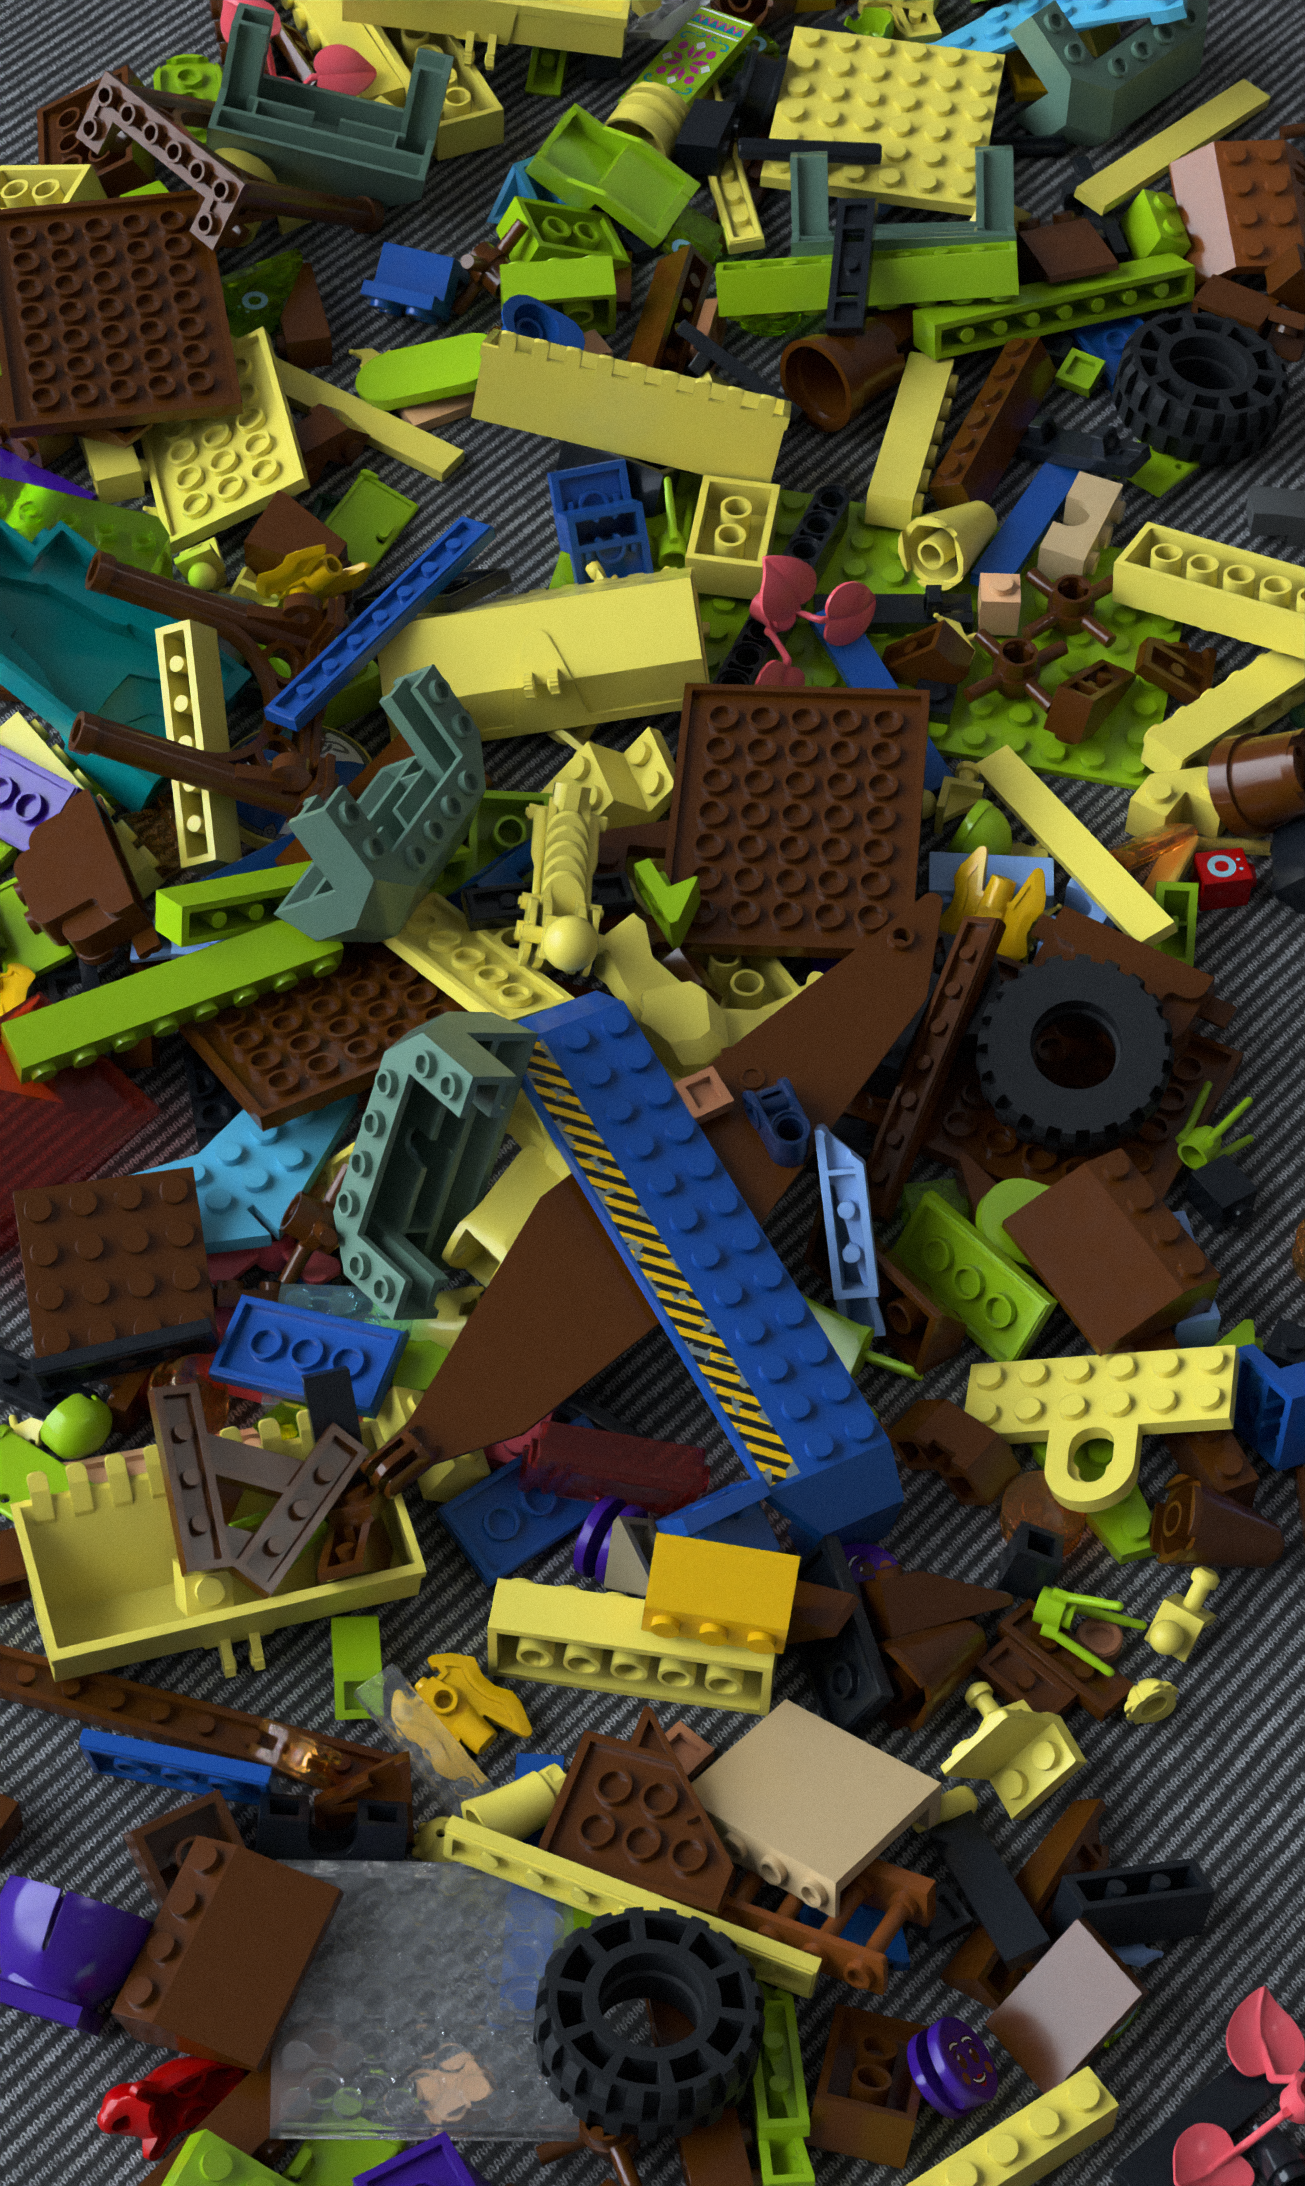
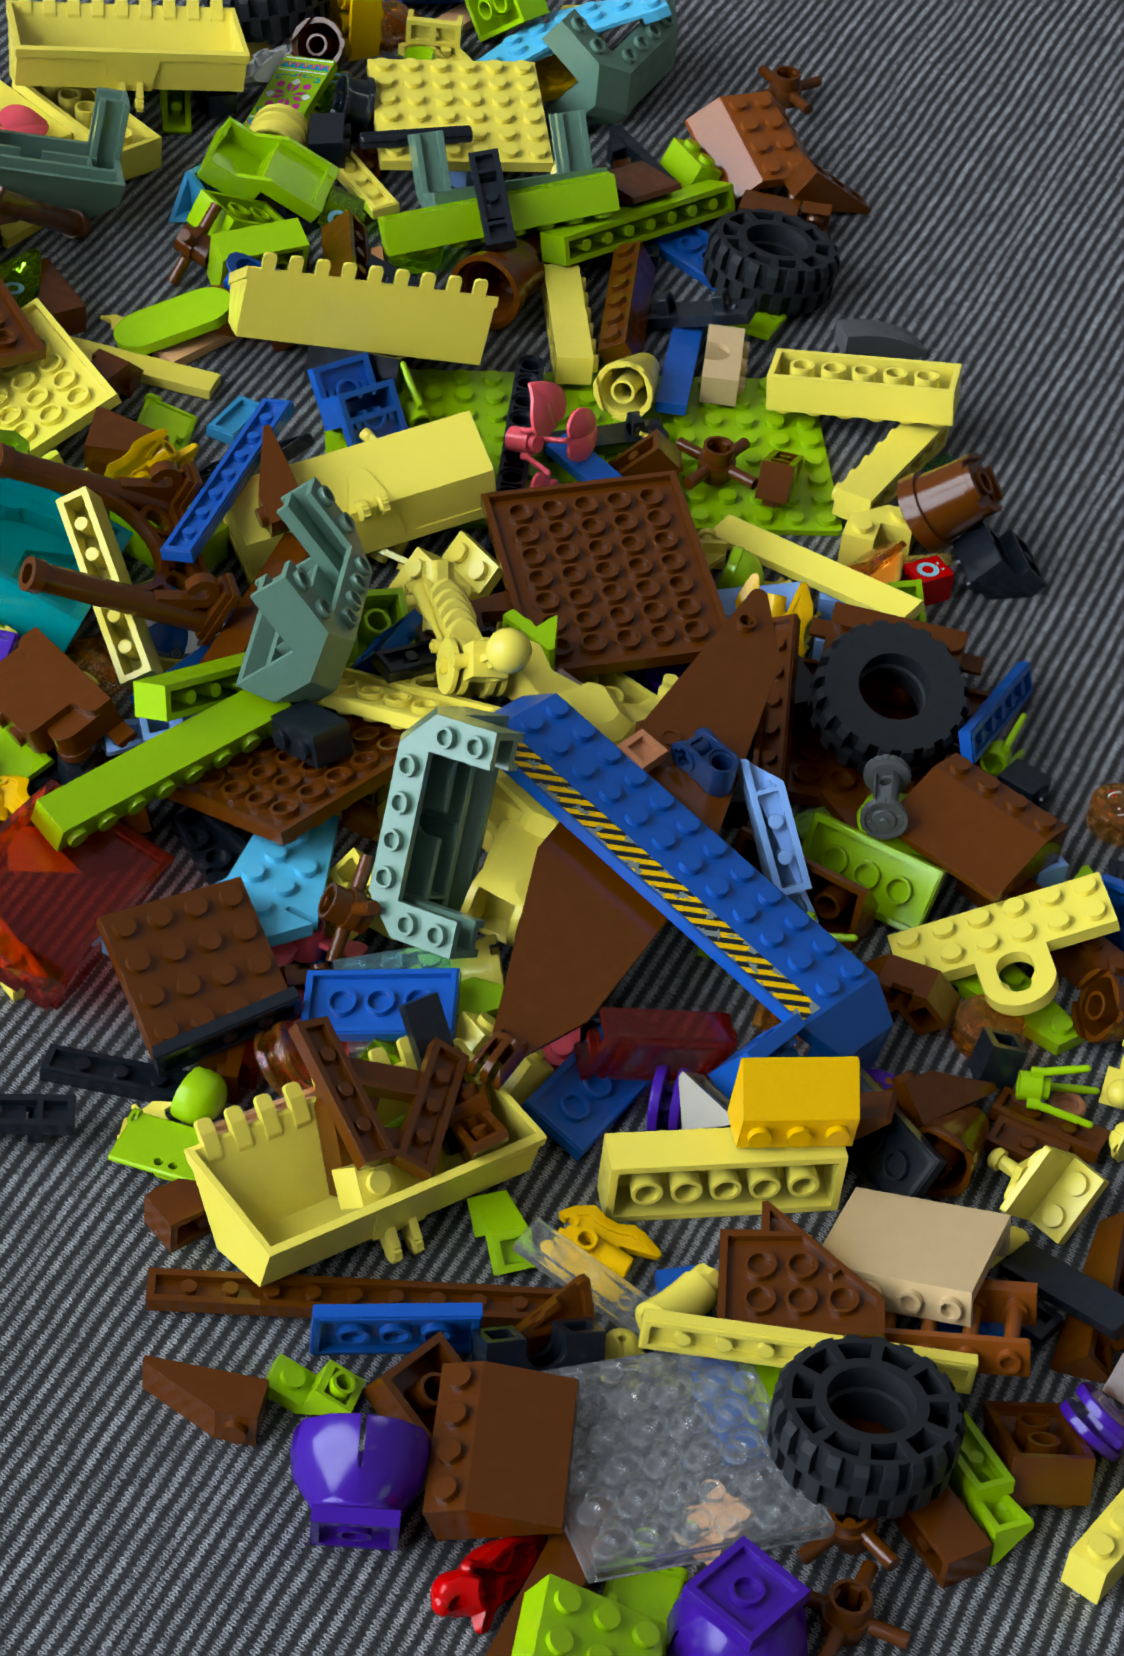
camera: 20 degrees left, 10 degrees down
clear orange head [247,1717,344,1791] -> none
blue bracket [360,242,470,326] -> none
light yellow brick [685,475,781,600] -> none
light nougat brick [977,573,1021,636] -> none
reddish brown bar [1021,568,1117,648] -> none
lime plate [1055,347,1106,398] -> none
light yellow tile [1074,79,1271,216] -> none
reddish brown wing [1134,637,1217,705] -> none
none -> dark azure tile [206,395,259,445]
none -> reddish brown slope [255,424,299,537]
none -> lime slope [265,1353,366,1415]
none -> black brick [271,699,354,769]
none -> dark grey hose [860,754,911,840]
none -> blue tile [958,662,1033,764]

